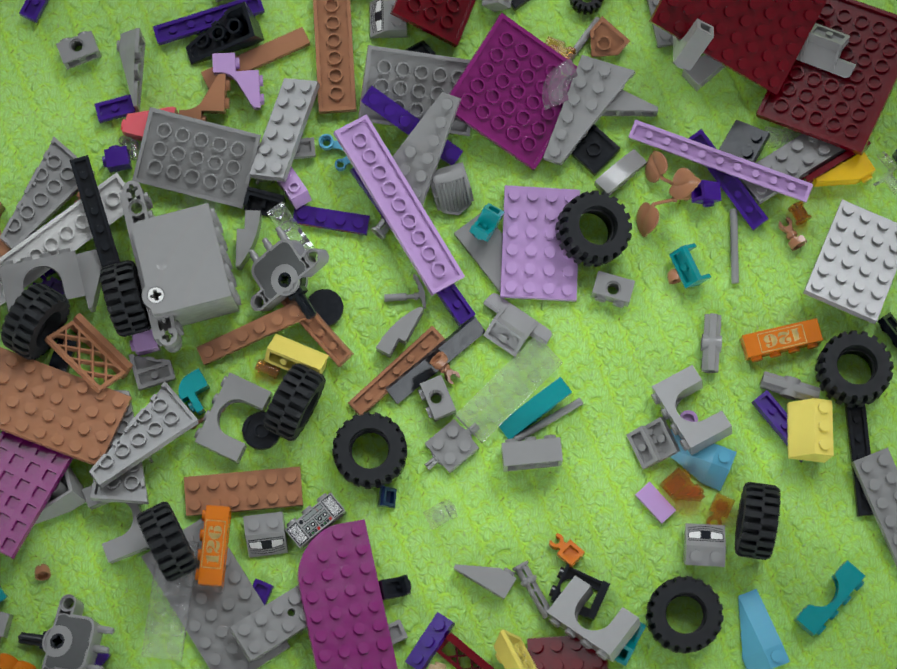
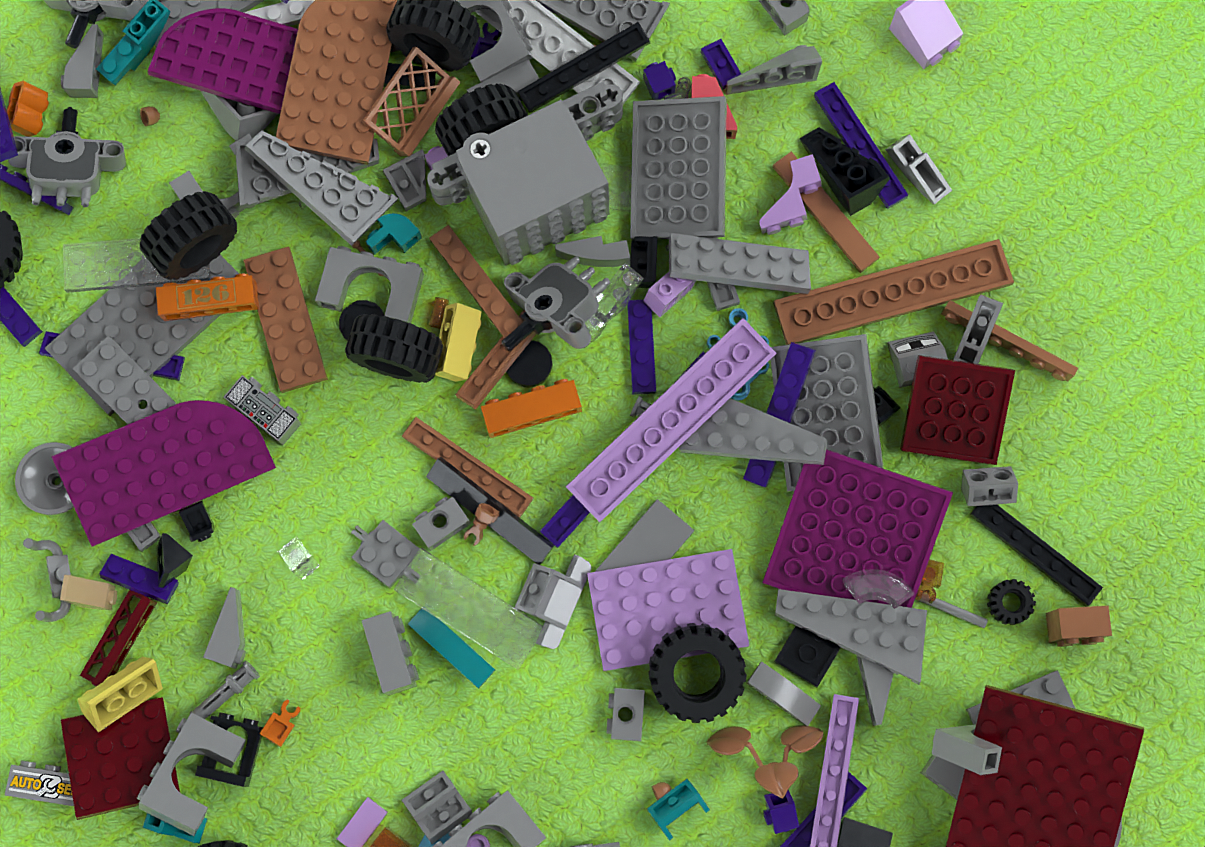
camera: 75 degrees right, 0 degrees up
nougat arch [179,74,231,121] -> none
light grey slope [243,512,288,558] -> none
black tyre [332,412,407,489] -> none
light grey slope [376,307,424,358] -> none
dark blue slope [378,486,397,508] -> none
light grey piece [384,274,426,309] -> none
light grey piece [430,162,474,215] -> none
teal brick [469,203,505,242] -> none
light grey bar [514,398,583,441] -> none
nougat plate [590,16,630,57] -> none
none -> black slope [157,533,193,588]
none -> orange brick [481,379,582,438]

